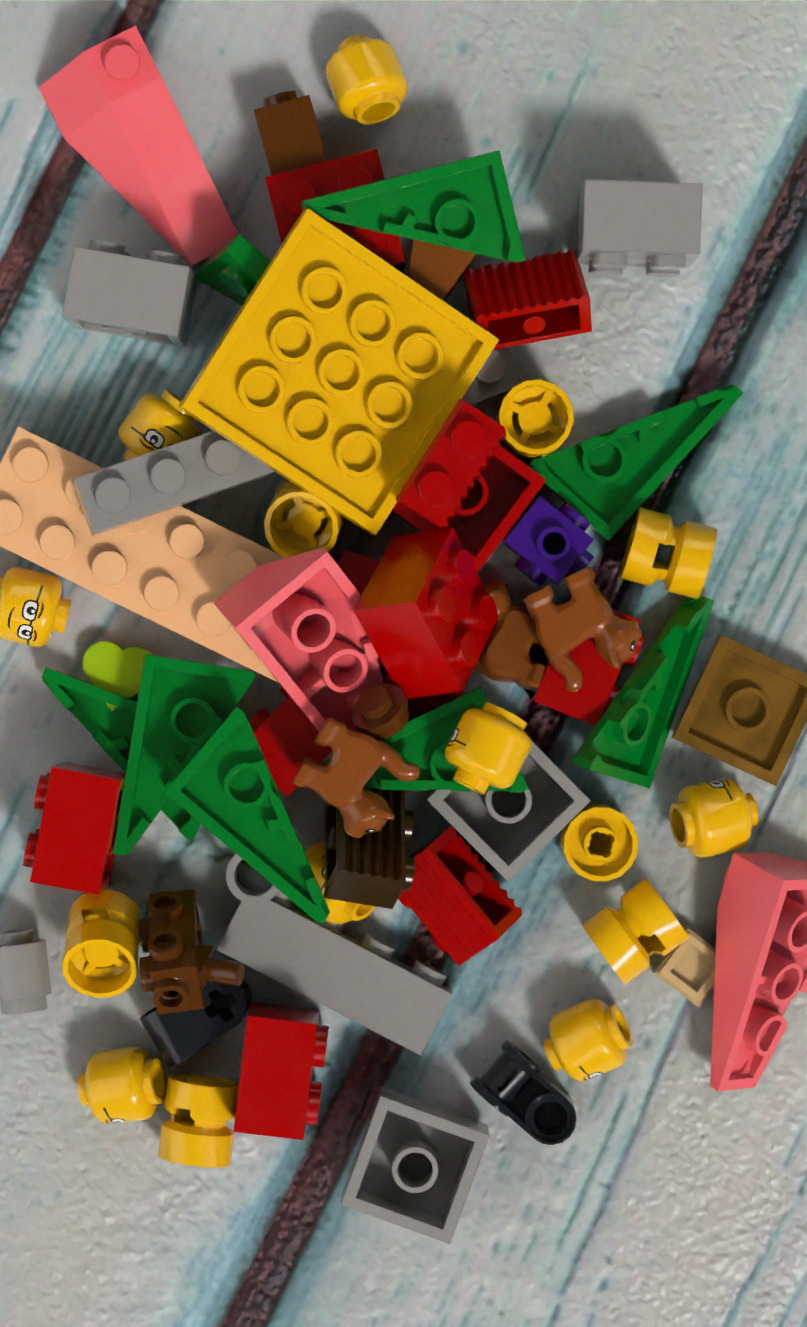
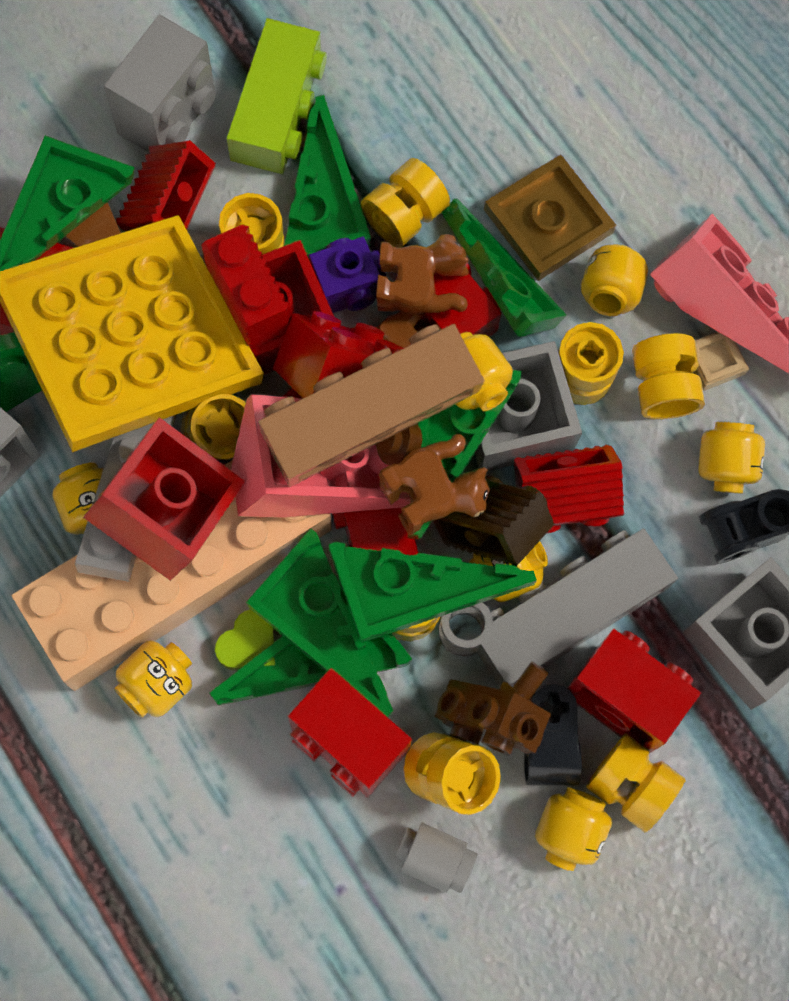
camera: 70 degrees left, 15 degrees down
none -> red brick [83,417,246,581]
none -> lime brick [227,18,327,175]
none -> medium nougat brick [259,324,485,488]

